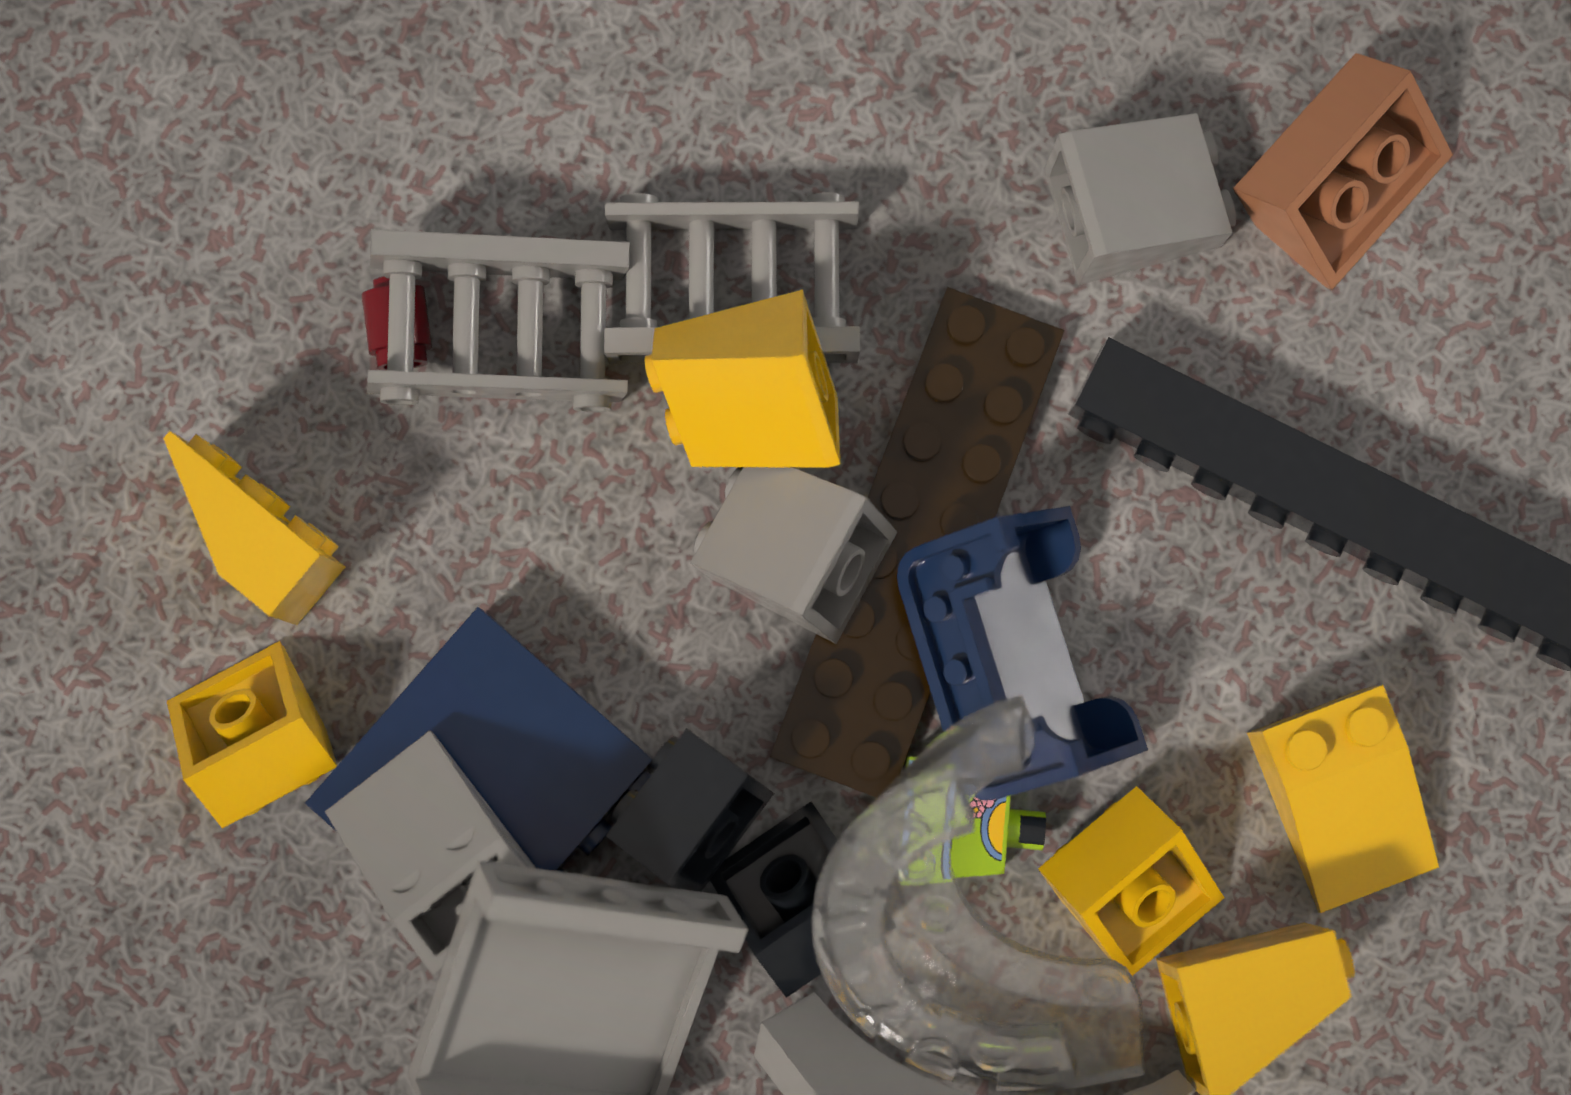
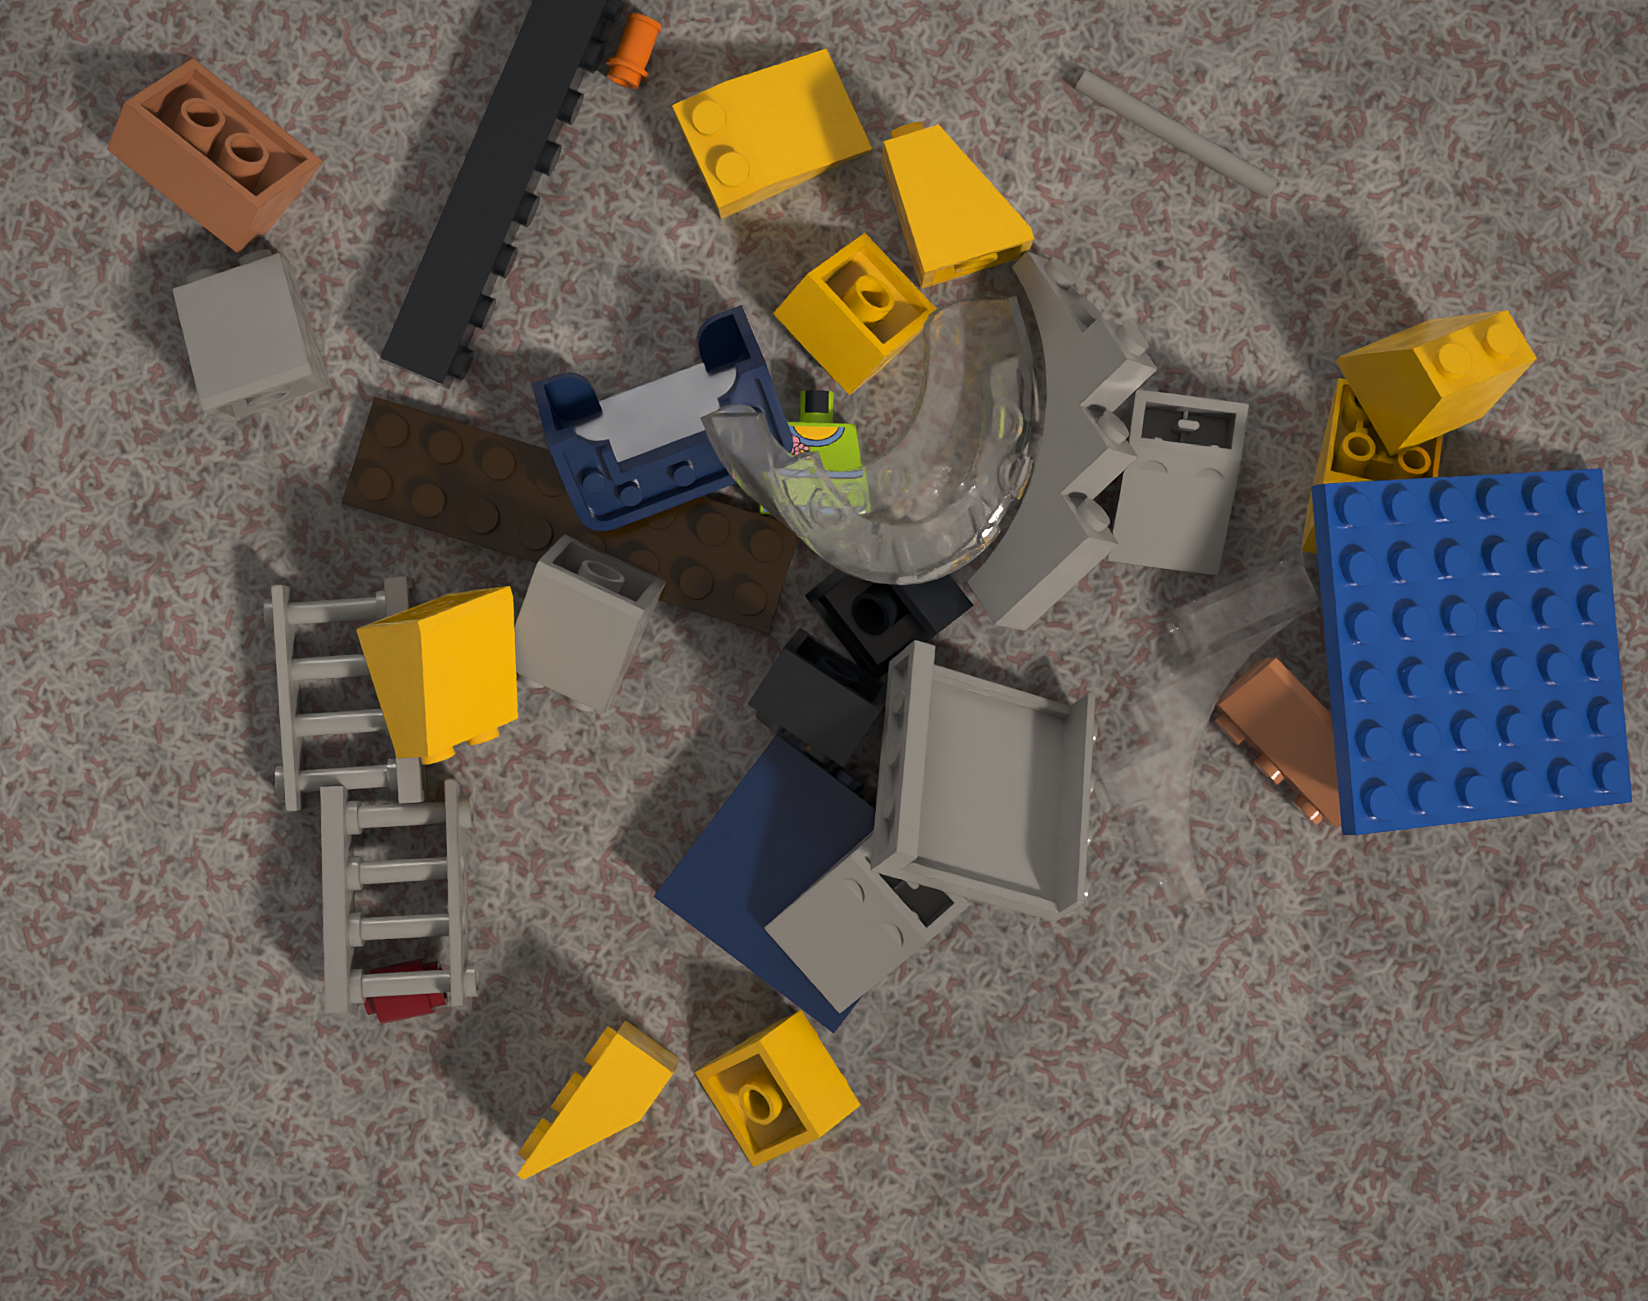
camera: 90 degrees left, 5 degrees up
none -> orange pin [605,13,662,90]

